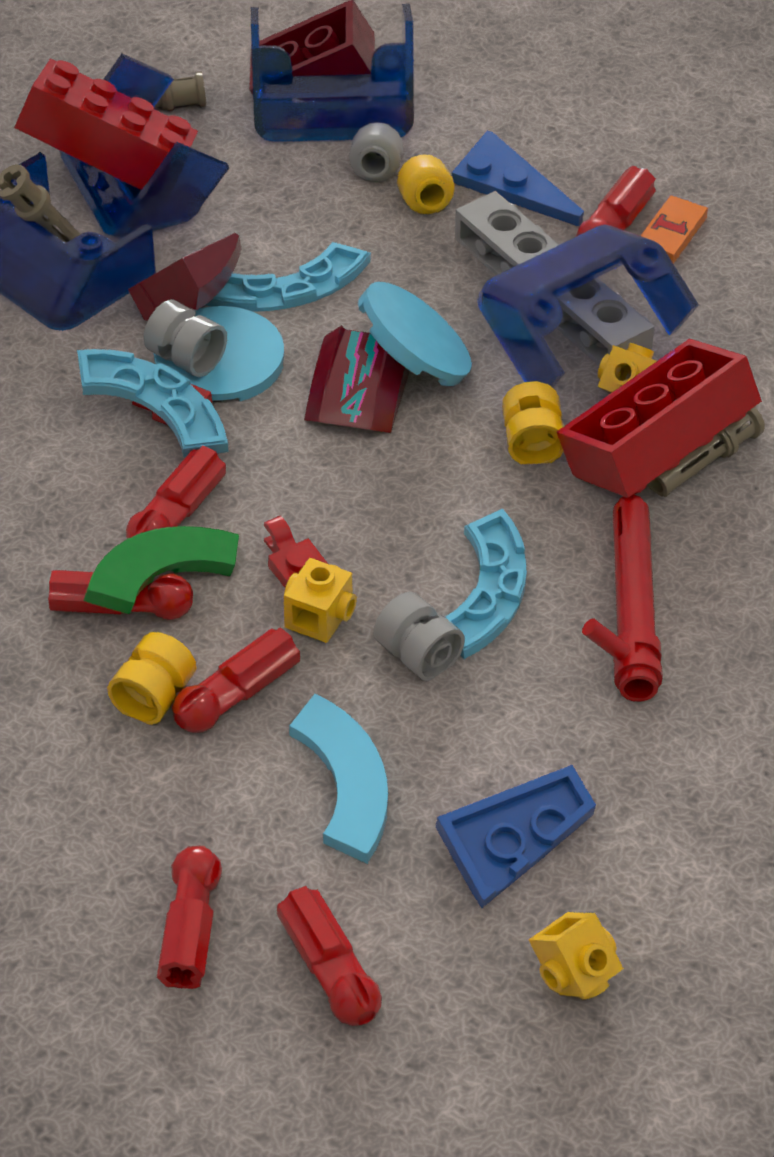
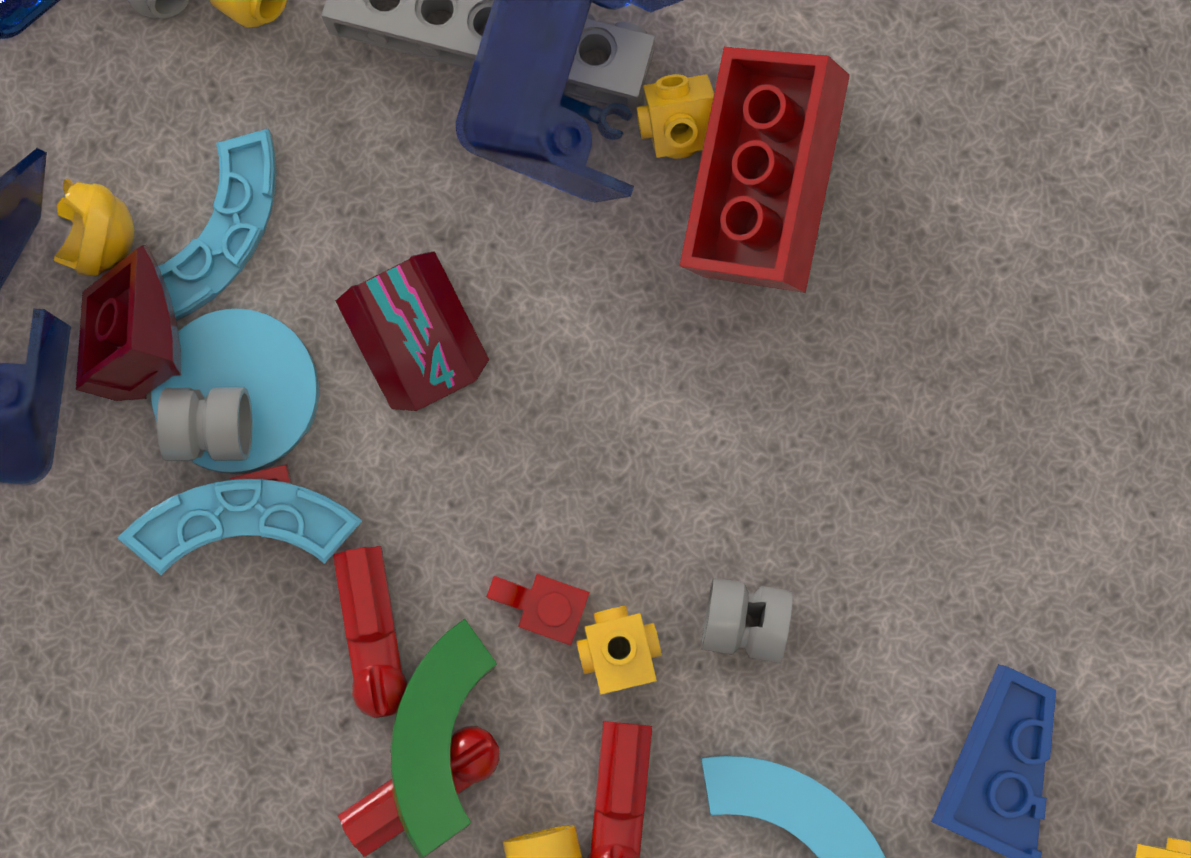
camera: 35 degrees left, 35 degrees up
medium azure tile [358,282,472,386] -> none
medium azure tile [445,509,527,659] -> none
yellow wheel [502,381,564,464] -> none
red cylinder [582,494,663,702] -> none
none -> yellow hat [54,179,135,276]
none -> clear blue hand [557,94,632,140]

